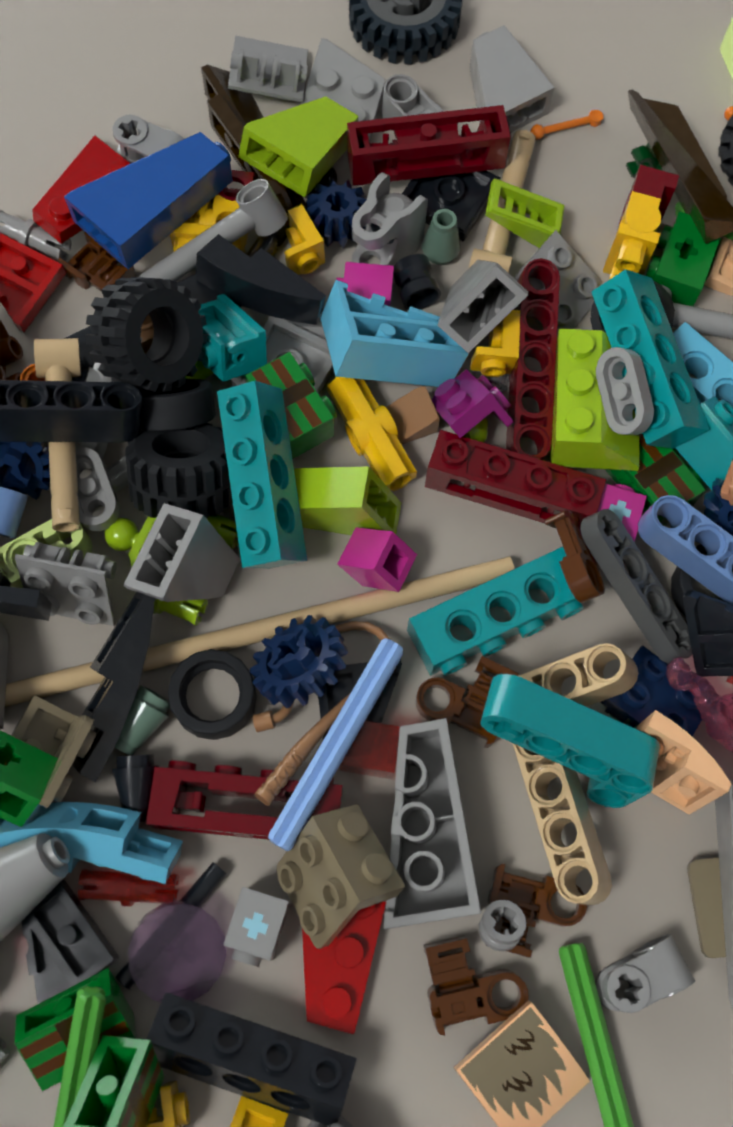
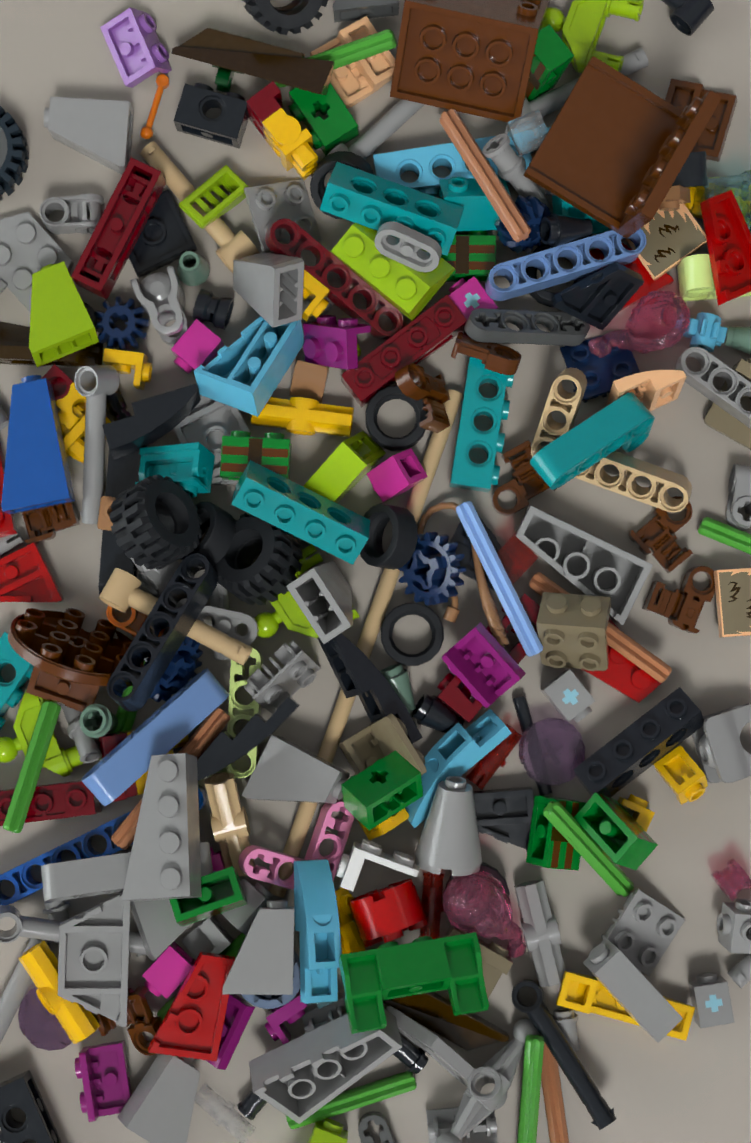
camera: 50 degrees left, 15 degrees up
light grey bush [479,900,526,952] -> none
none -> medium lavender bracket [100,7,172,88]
none -> black brick [174,83,249,149]
none -> black tyre [360,503,418,570]
none -> black tyre [365,386,428,451]
none -> reddish brown piece [395,363,450,433]
none -> magenta bracket [442,622,526,708]
none -> nougat axle [529,572,672,683]

